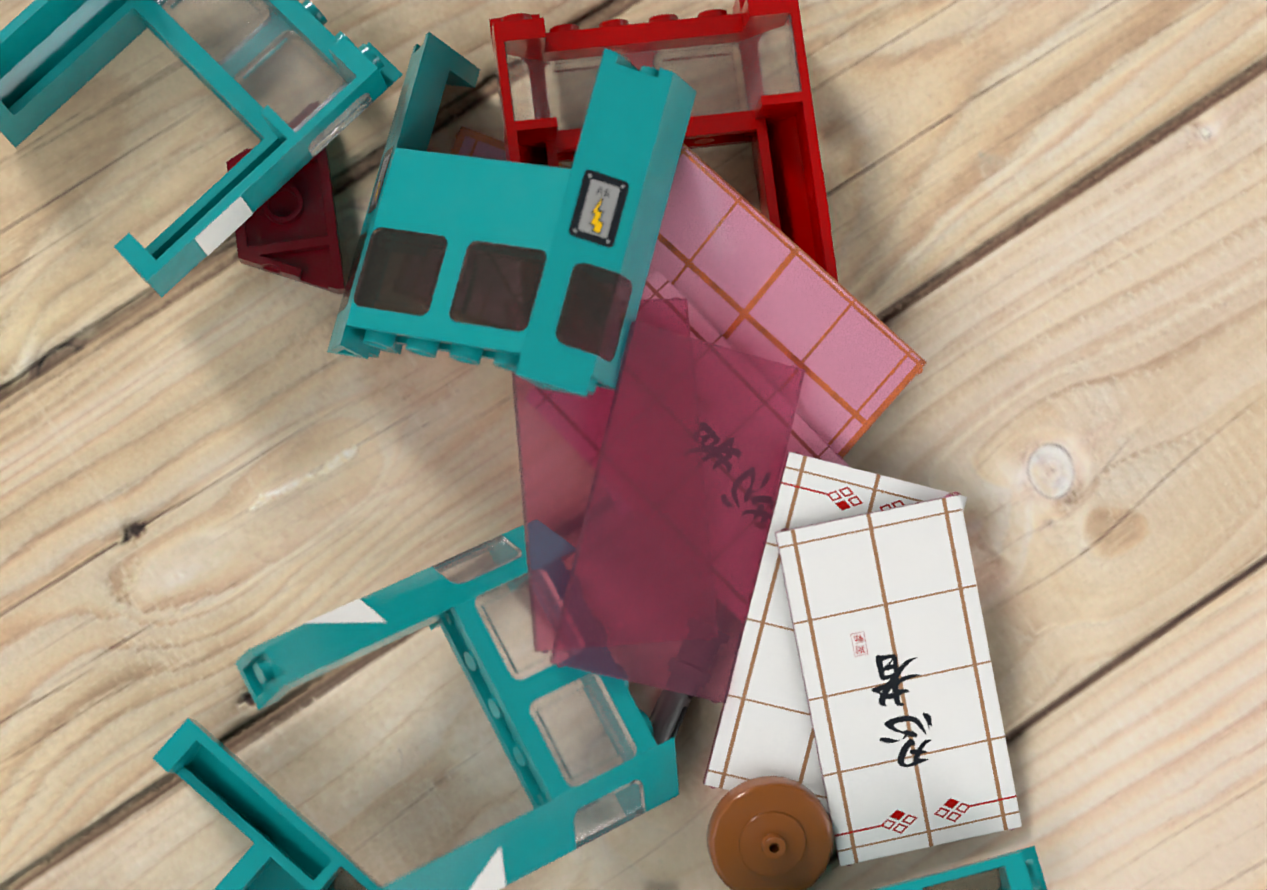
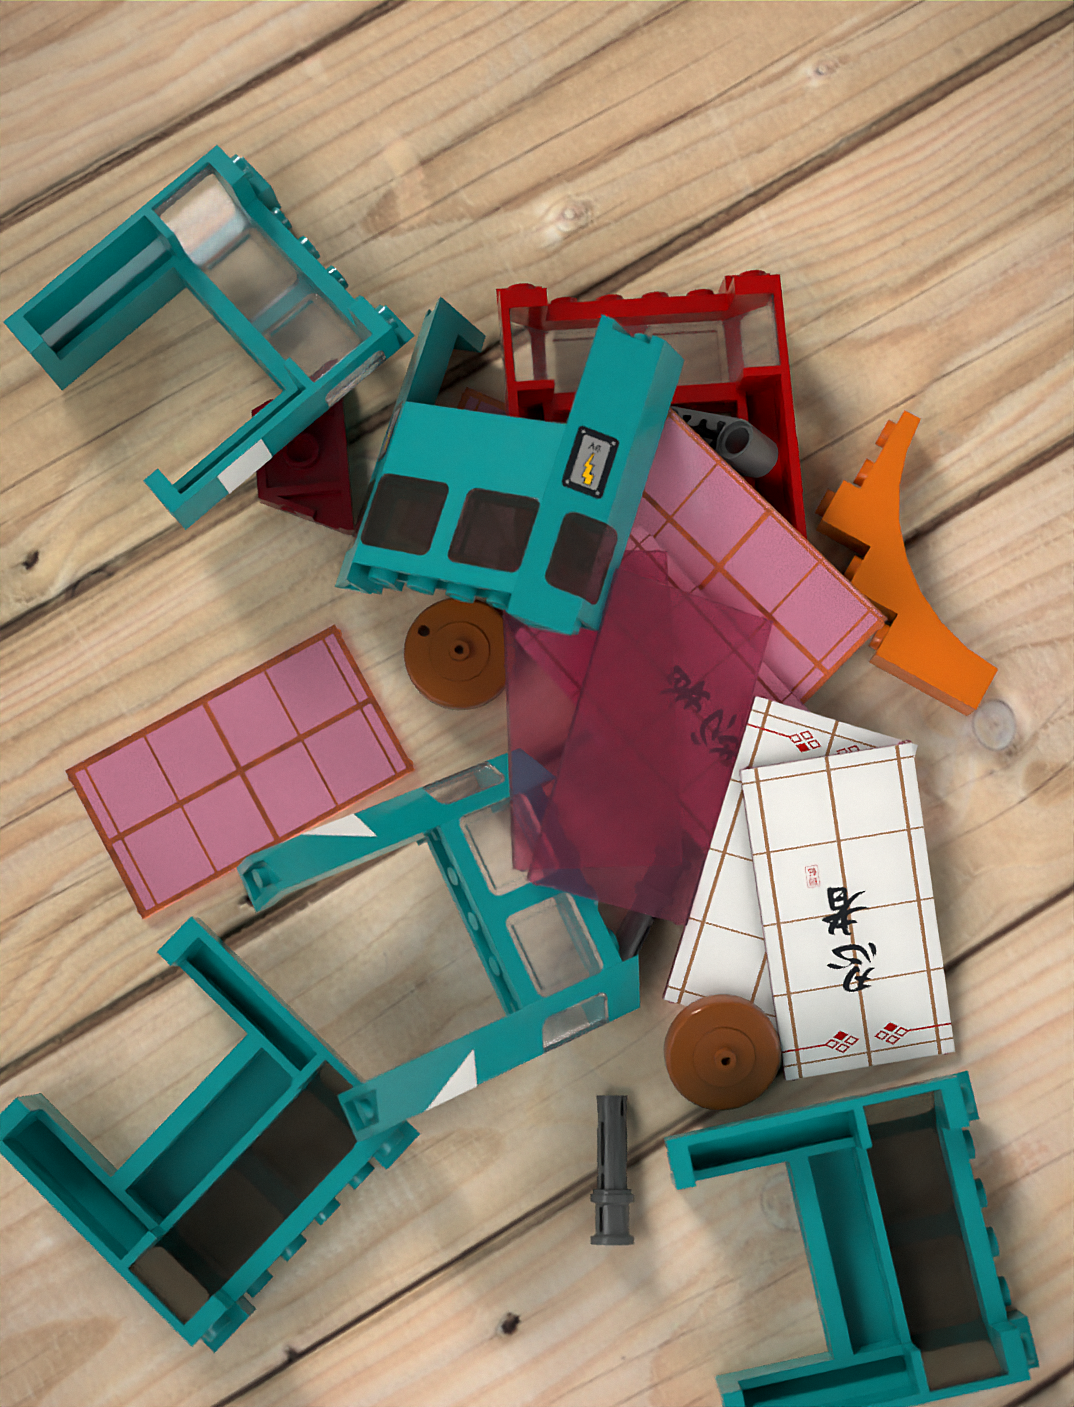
camera: 10 degrees right, 0 degrees up
none -> clear pink piece [65,624,415,919]
none -> dark orange wheel [404,598,516,710]
none -> dark grey beam [670,406,779,478]
none -> orange arch [815,410,998,716]

